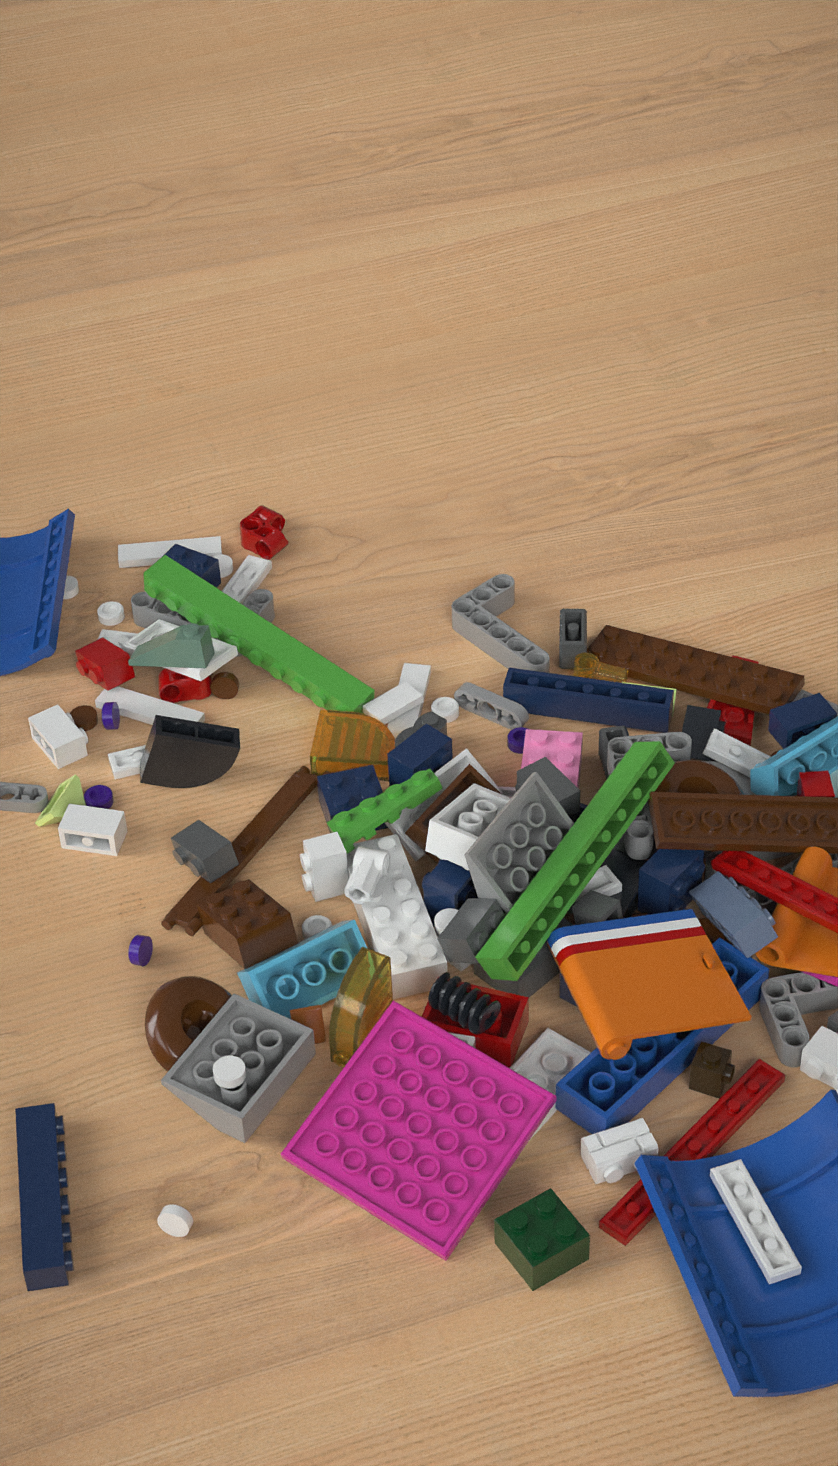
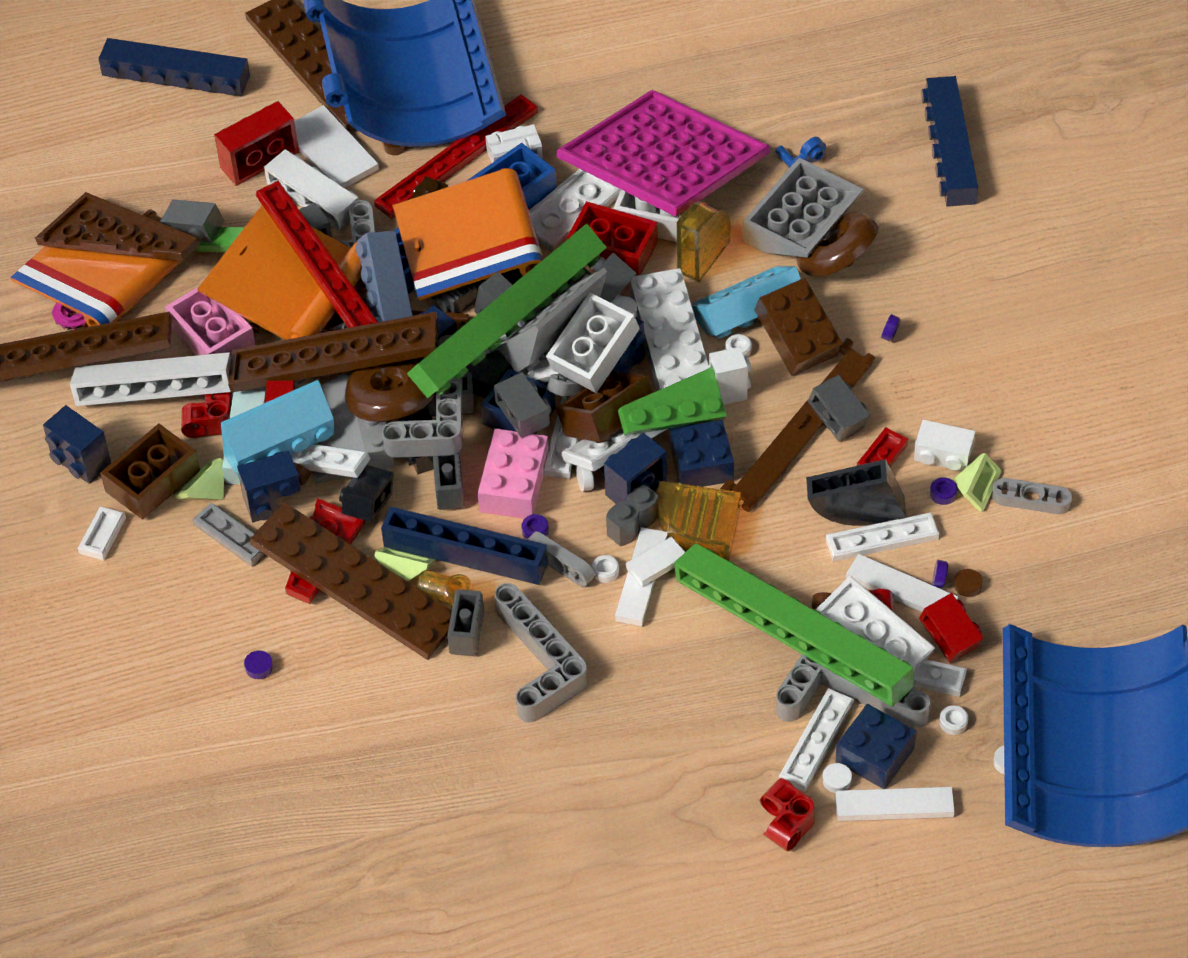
camera: 175 degrees left, 10 degrees up
white brick [28,704,88,769] -> none
sand green slope [128,623,215,668] -> none
white tile [157,1205,193,1237] -> none
white tile [213,1055,246,1088] -> none
dark orange slope [290,1005,326,1044] -> none
white piece [345,846,390,905] -> none
black piece [428,972,501,1035] -> none
dark green brick [494,1188,590,1291] -> none
white tile [710,1159,802,1284] -> none
none -> dark purple tile [244,650,273,679]
none -> blue plate [775,136,826,168]
none -> red plate [857,427,908,467]

